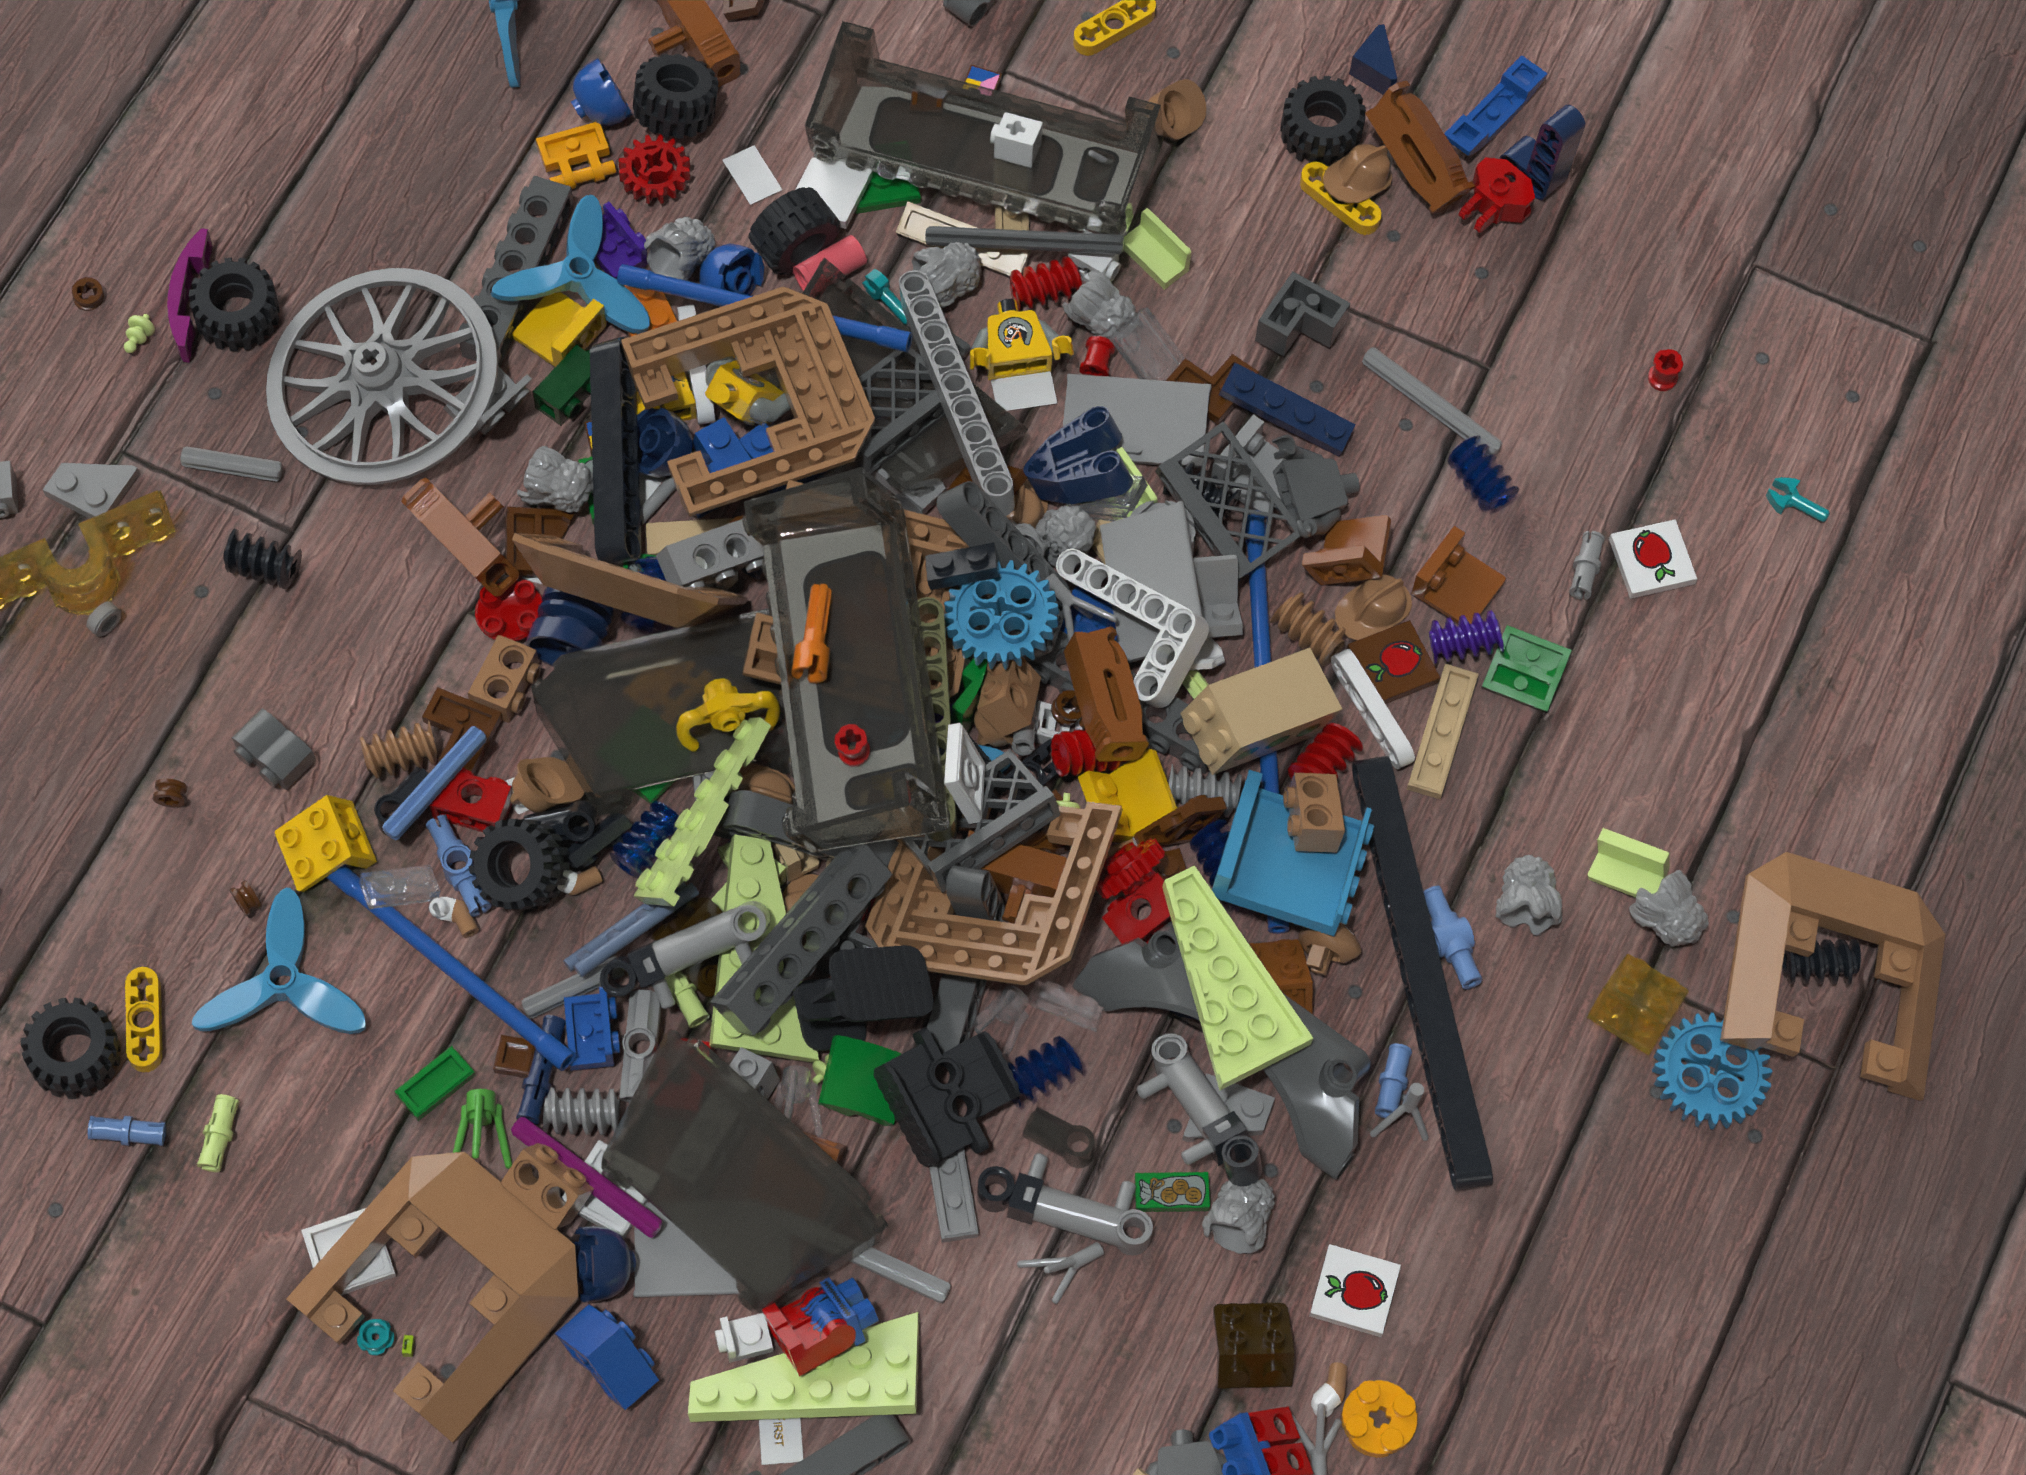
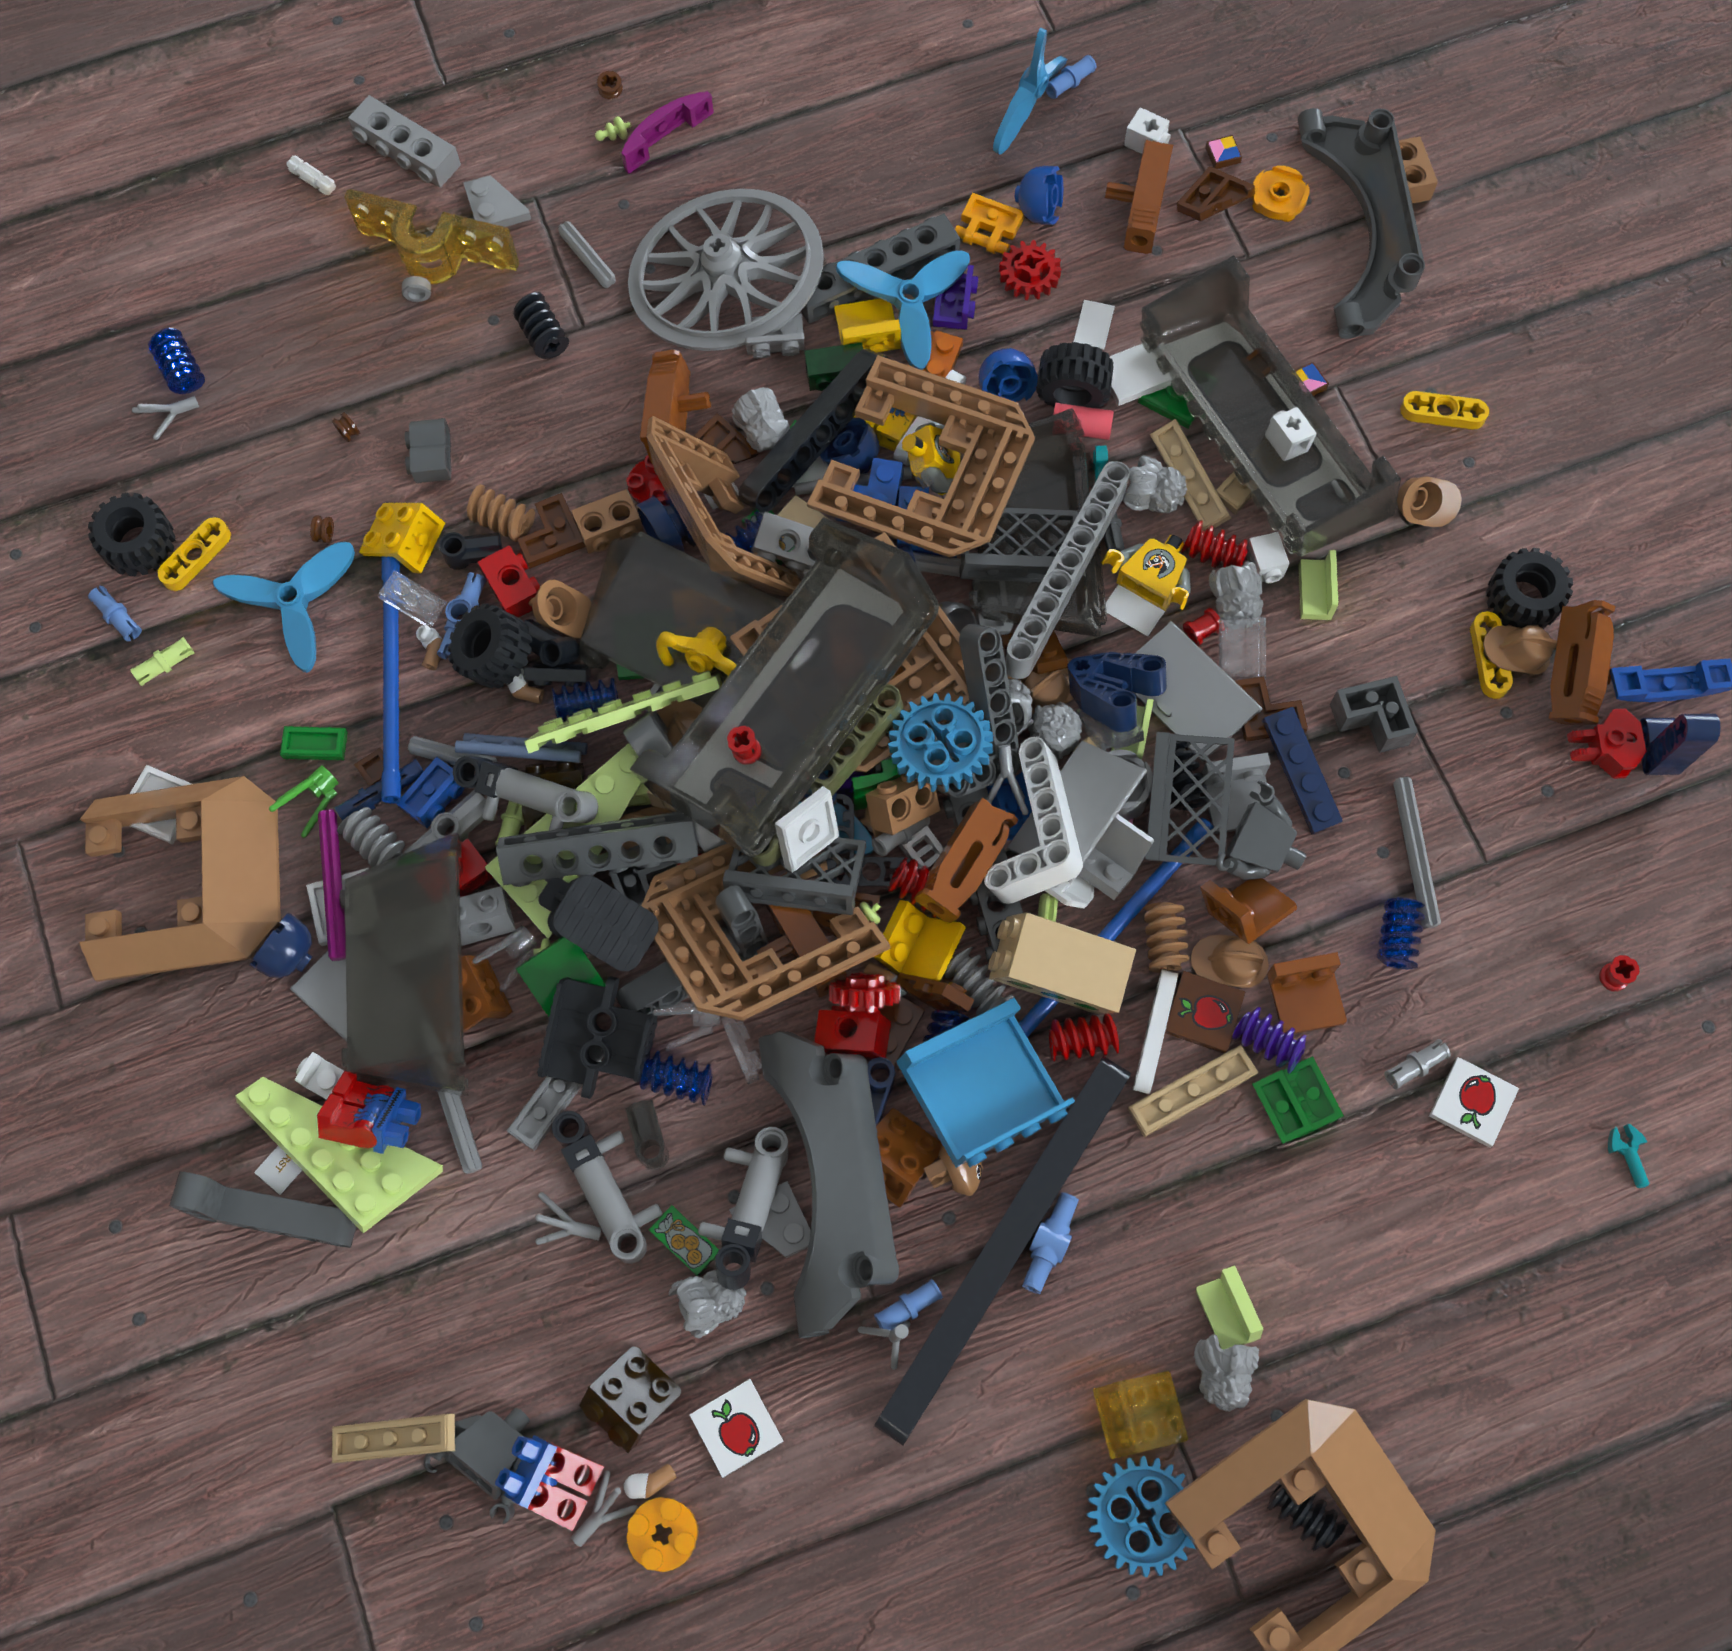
camera: 50 degrees right, 5 degrees up
black tyre [189,257,280,352] -> none
teal plate [357,1319,394,1356] -> none
medium blue axle [382,726,487,840] -> none
lime piece [402,1335,415,1357] -> none
medium nougat brick [500,1143,594,1230] -> none
blue brick [555,1304,659,1410] -> none
blue piece [617,264,913,352] -> none
black tyre [633,54,718,138] -> none
light grey hair [644,217,716,281] -> none
orange piece [791,584,832,683] -> none
dark grey axle [925,226,1124,254] -> none
black plate [925,542,999,590] -> none
reddish brown bush [1051,690,1082,726] -> none
yellowish green wing [1162,866,1313,1091] -> none
medium nougat brick [1283,772,1345,853] -> none
dark blue slope [1349,24,1397,95] -> none
light grey hair [1496,855,1562,936] -> none

